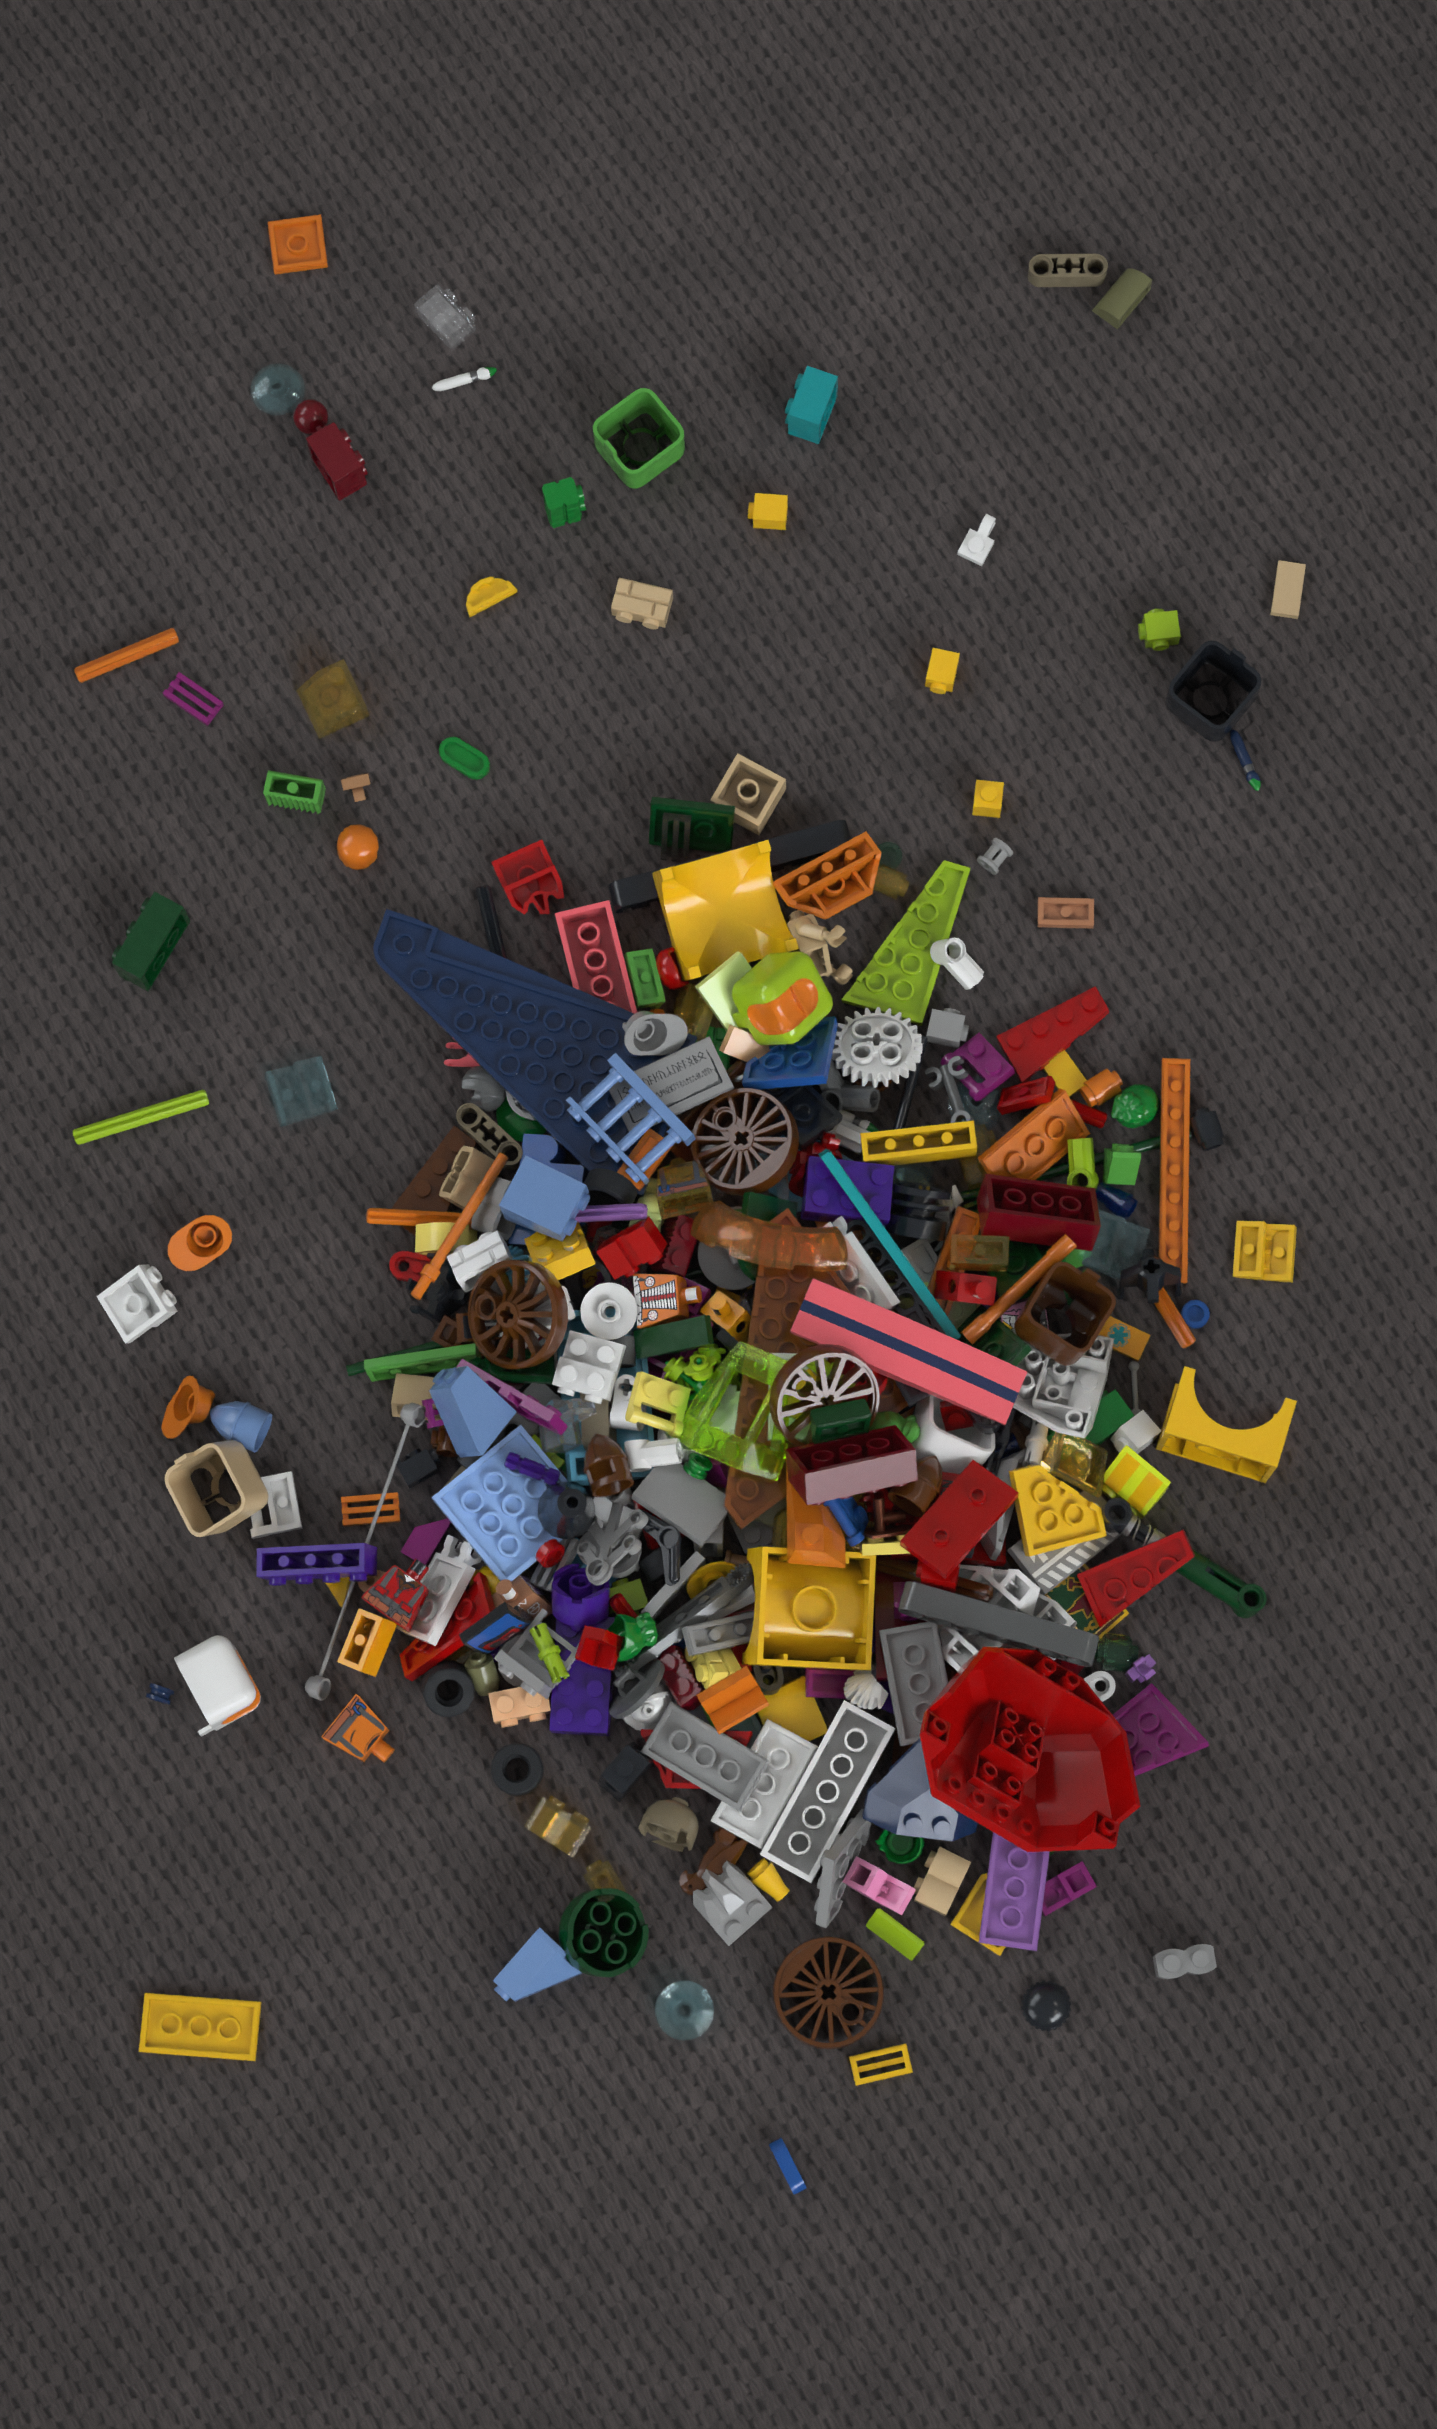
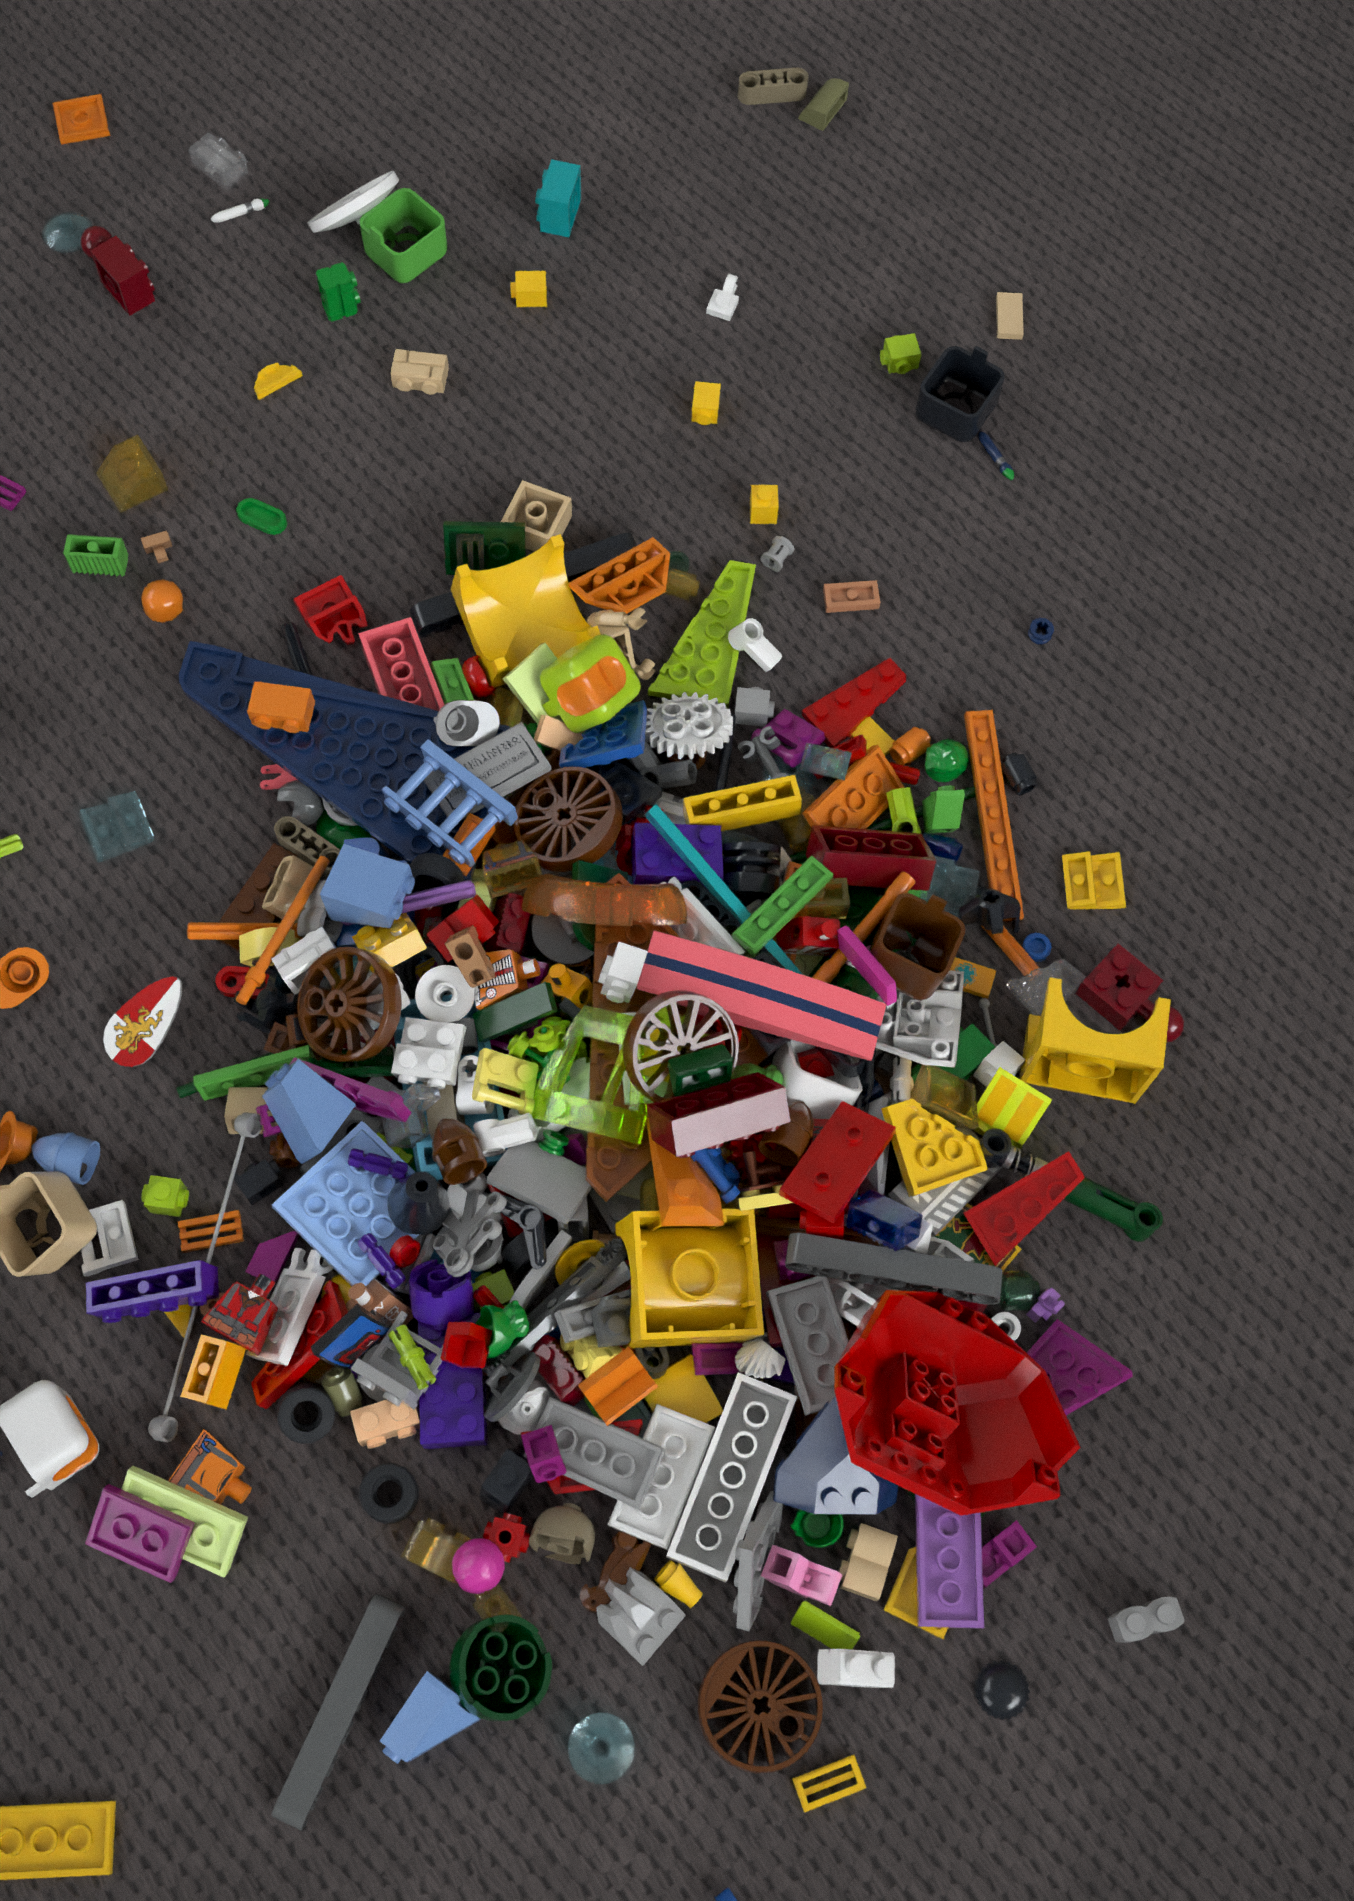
camera: 15 degrees left, 10 degrees down
none -> magenta tile [85,1484,195,1583]
none -> shield [103,976,182,1067]
none -> yellowish green tile [122,1466,248,1577]
none -> lime brick [141,1175,189,1217]
none -> orange brick [247,681,315,733]
none -> dark grey beam [271,1594,406,1831]
none -> white dish [308,171,399,233]
none -> dark purple axle [358,1233,406,1289]
none -> medium nougat leg [445,925,495,988]
none -> dark pink piece [452,1538,505,1594]
none -> red brick [483,1512,531,1563]
none -> magenta bracket [521,1425,567,1483]
none -> dark grey bracket [591,1295,632,1348]
none -> white brick [598,942,648,1003]
none -> bright green tile [732,855,834,956]
none -> clear light blue plate [799,743,852,780]
none -> white brick [817,1649,895,1688]
none -> dark pink tile [837,926,897,1006]
none -> clear blue brick [846,1189,923,1252]
none -> clear slope [1006,959,1086,1016]
none -> dark blue bush [1028,618,1054,644]
none -> dark red brick [1075,943,1184,1043]

